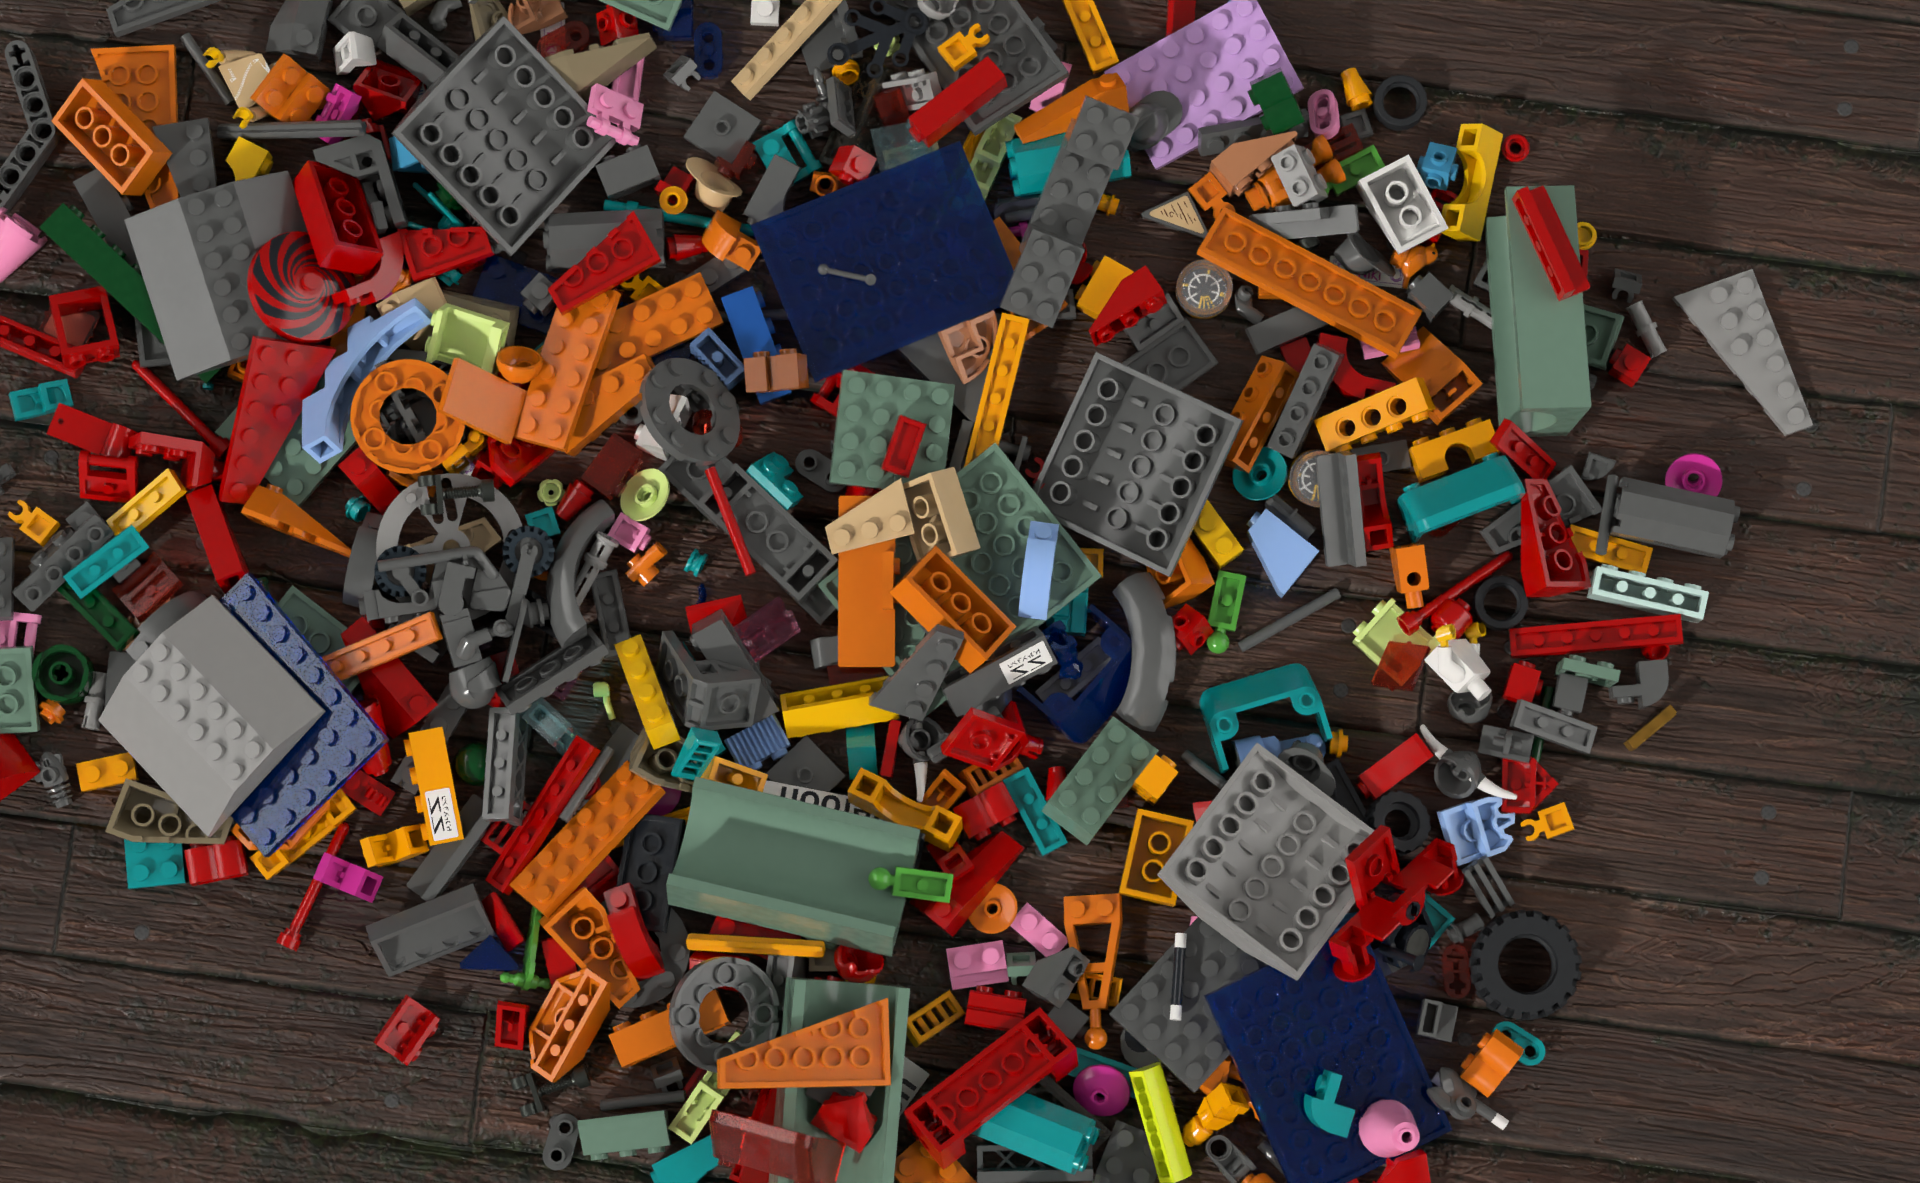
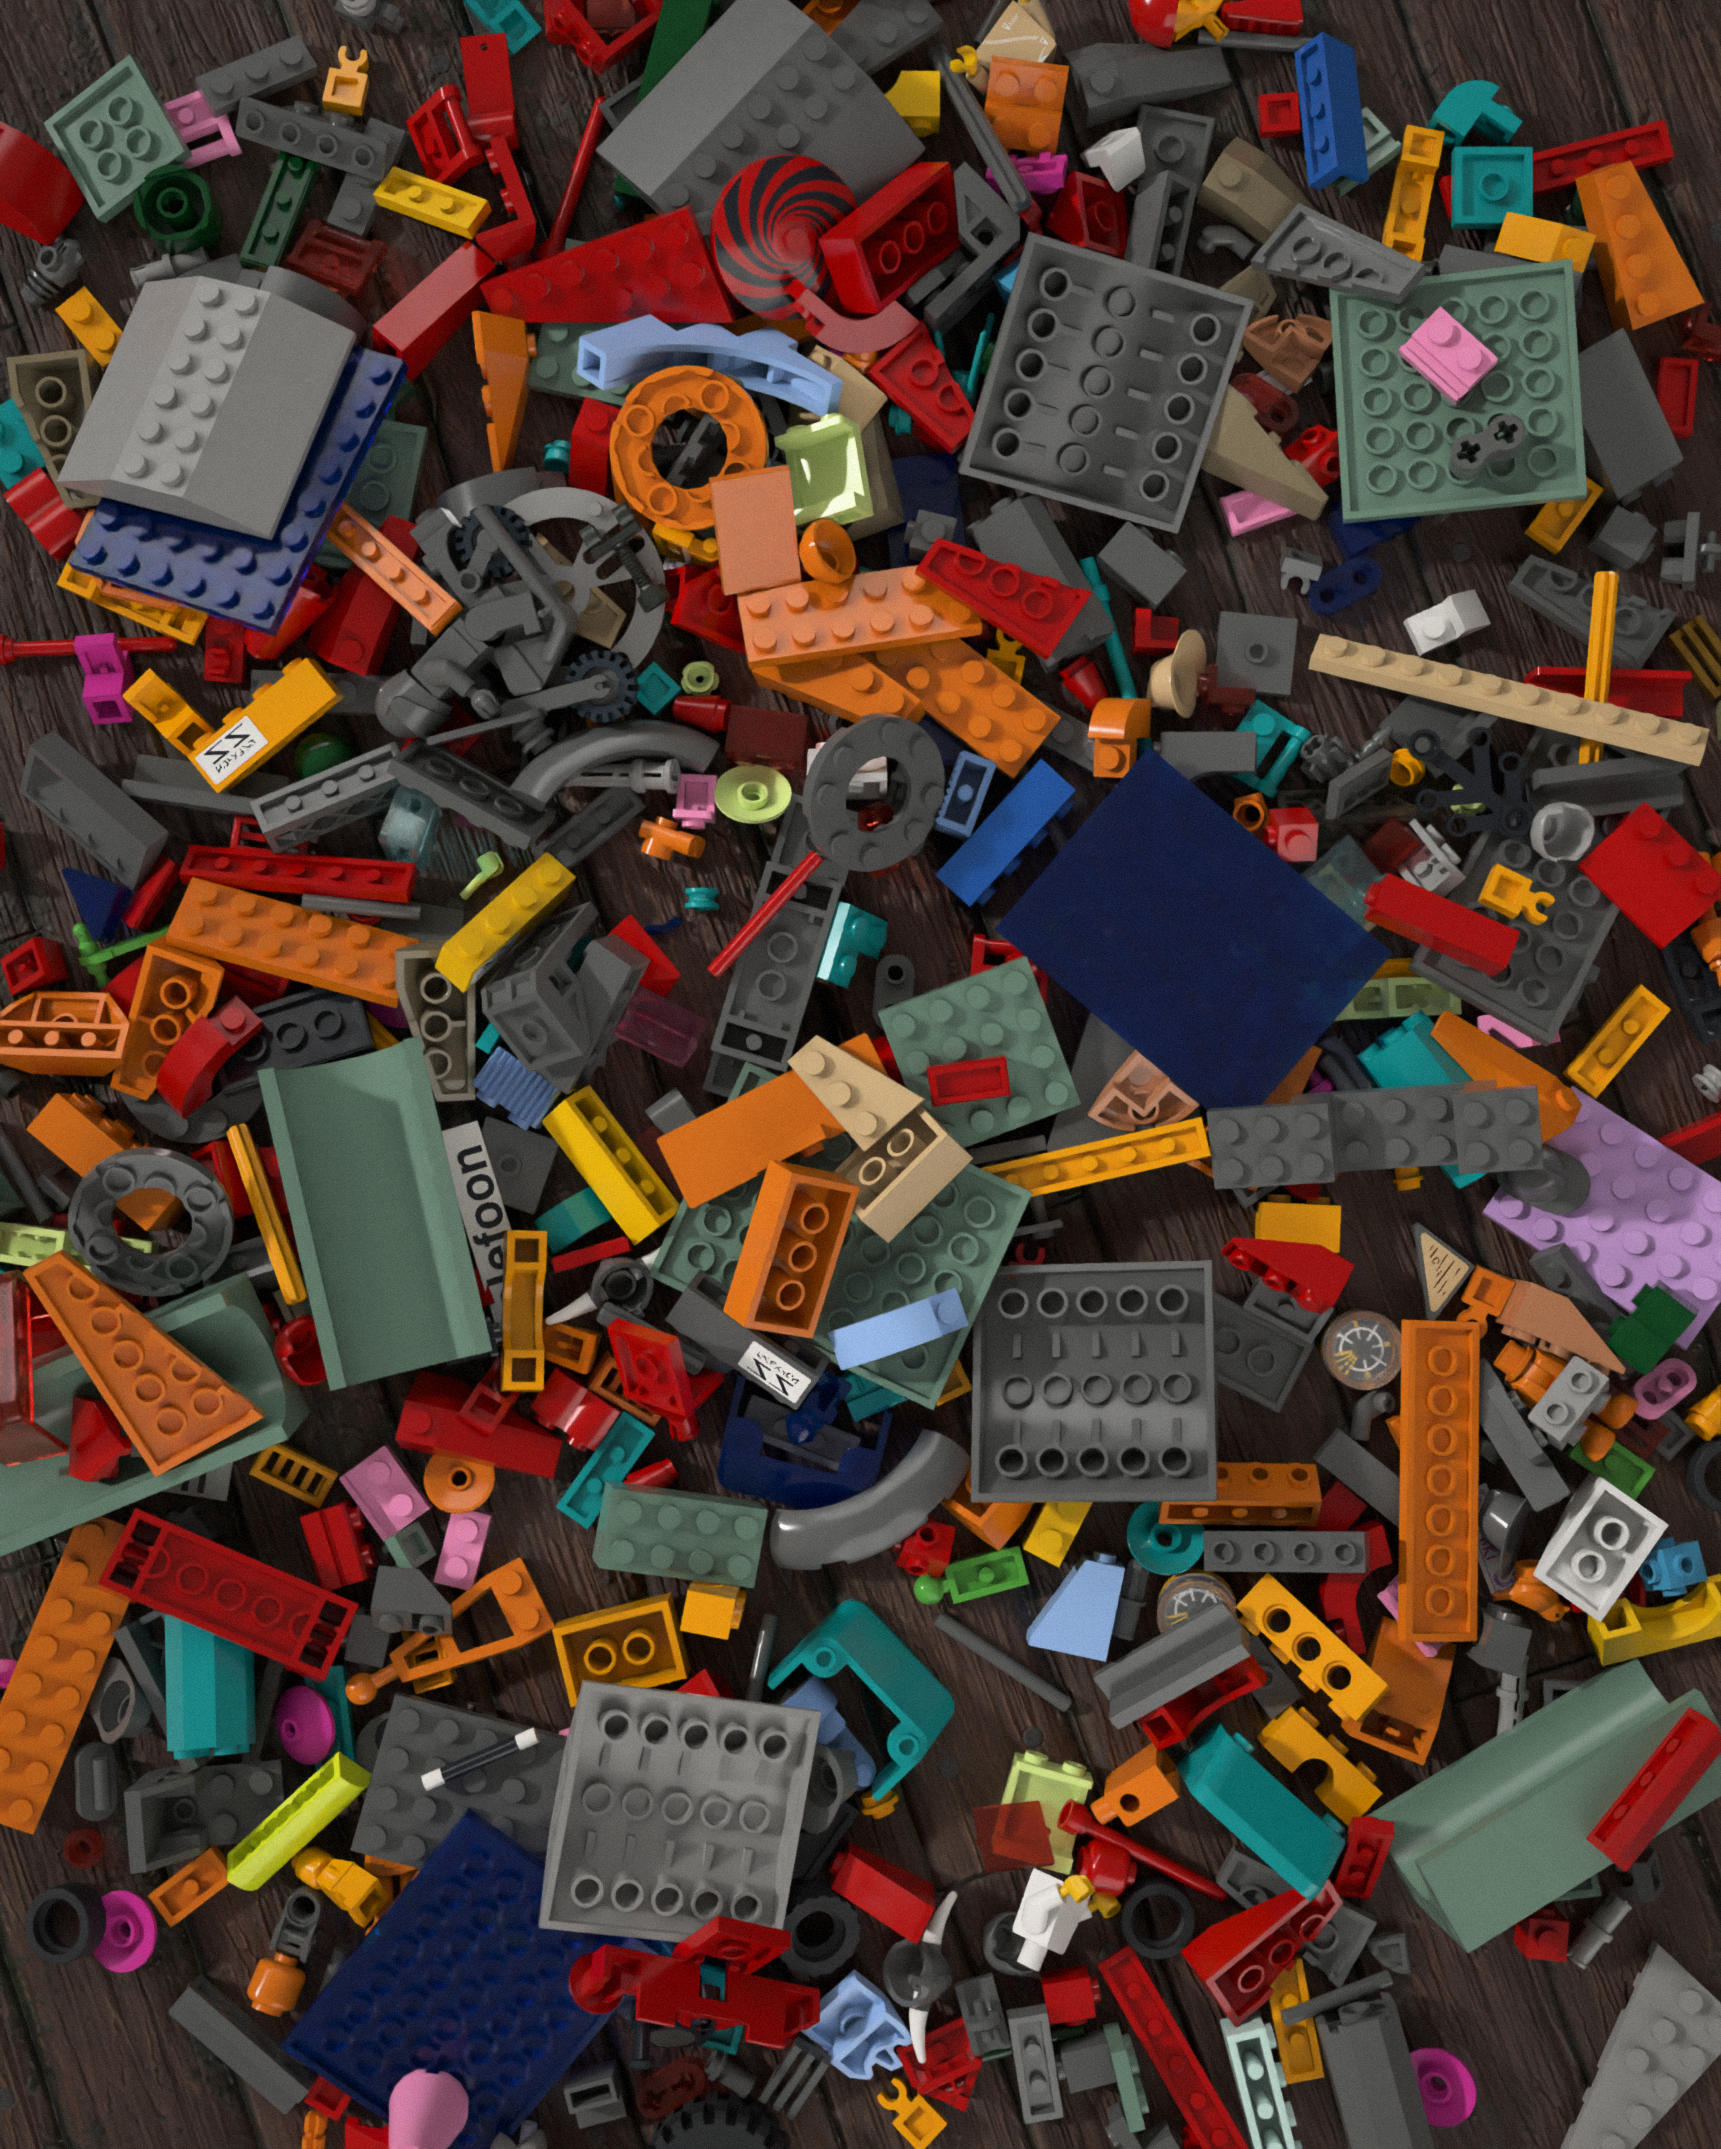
camera: 70 degrees right, 5 degrees up
orange plate [38,699,66,724] -> none
teal plate [63,524,149,599] -> none
bright pink plate [586,83,644,146] -> none
light orange plate [659,186,688,215] -> none
teal slope [671,727,722,780] -> none
light orange slope [700,756,768,792] -> none
dark orange brick [744,348,809,393] -> none
dark grey hinge [818,264,876,286] -> none
bright green plate [868,866,954,903] -> none
dark grey wing [869,624,964,721] -> none
teal brick [1304,1069,1355,1138] -> none

